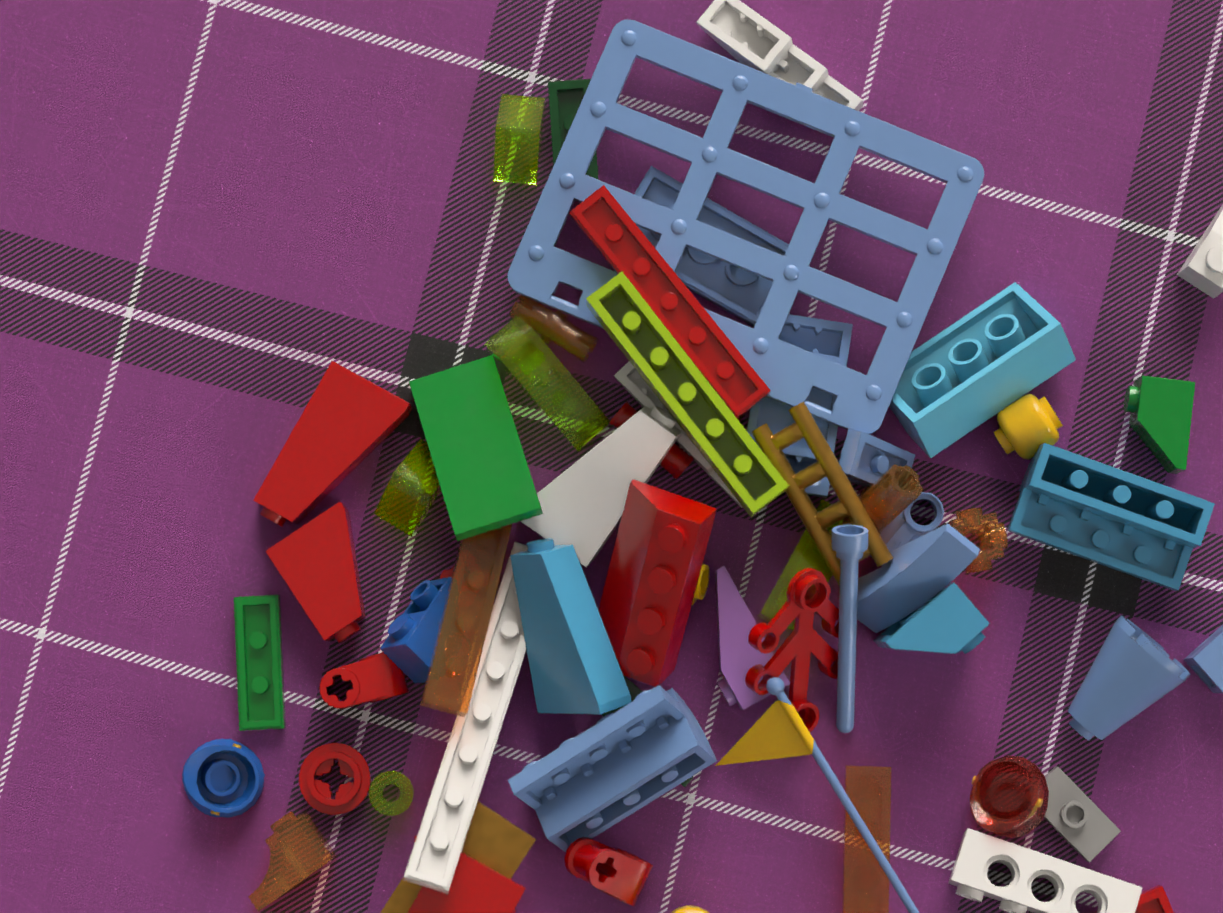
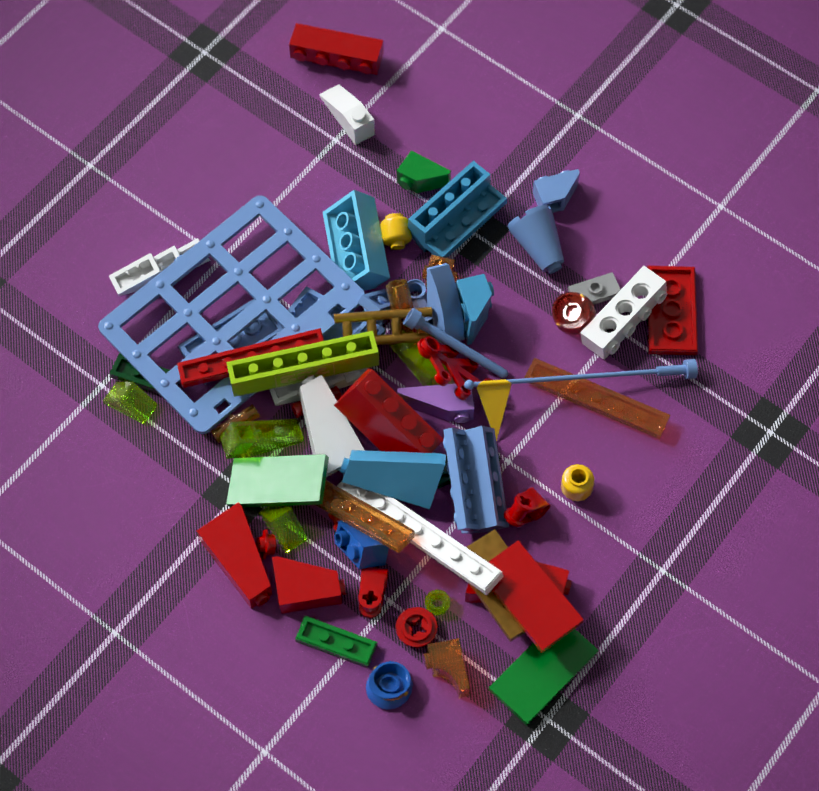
camera: 65 degrees left, 20 degrees down
none -> red plate [256,530,276,559]

